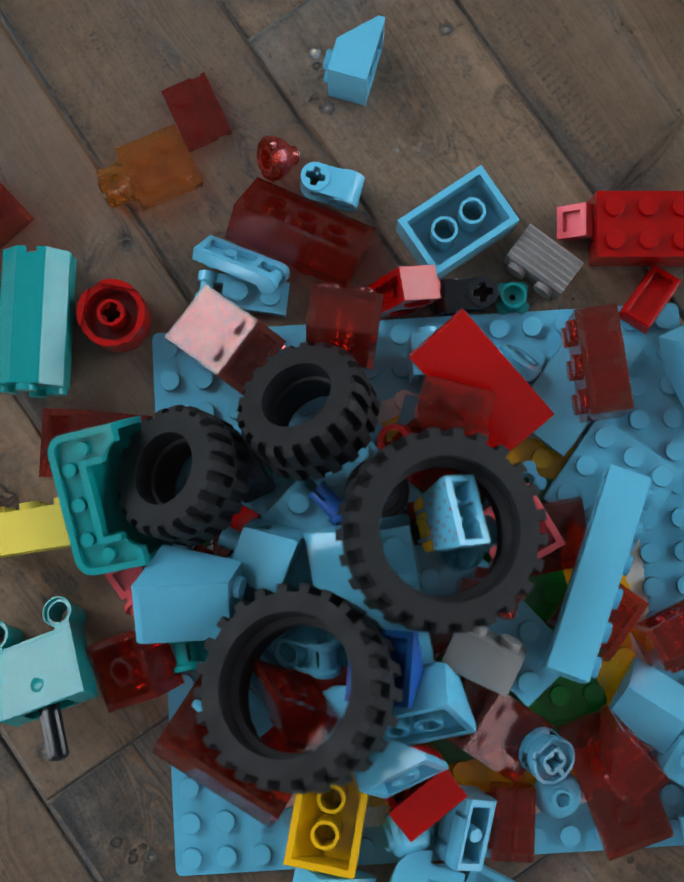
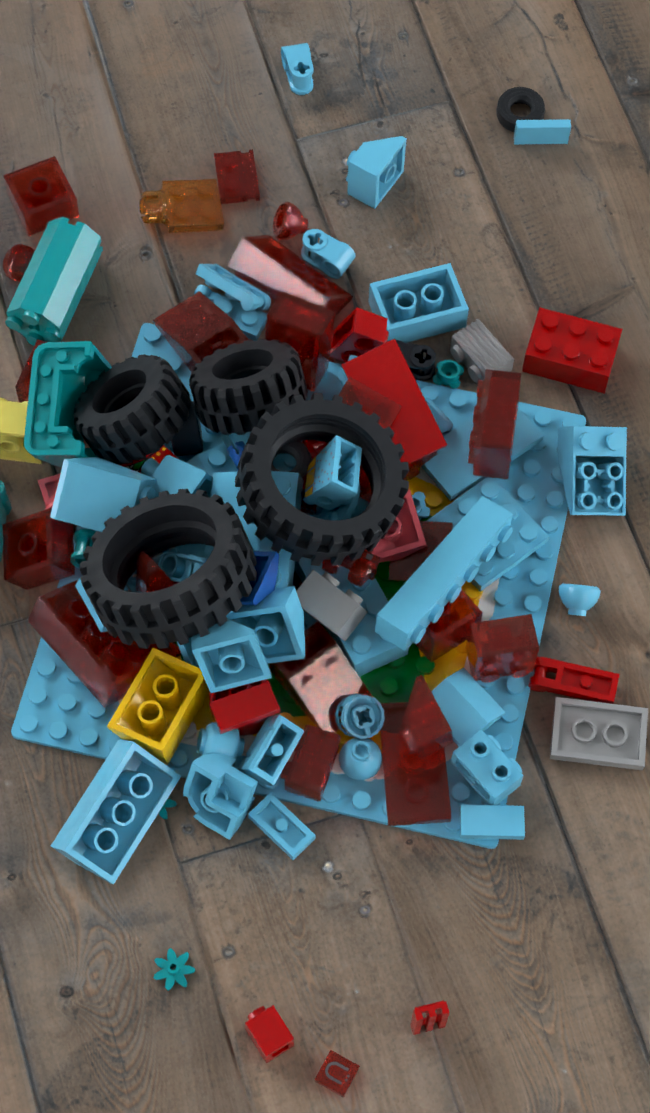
camera: 15 degrees right, 20 degrees down
red brick [76,279,151,353] -> none
coral plate [557,202,593,242] -> none
red tile [617,264,682,334] -> none

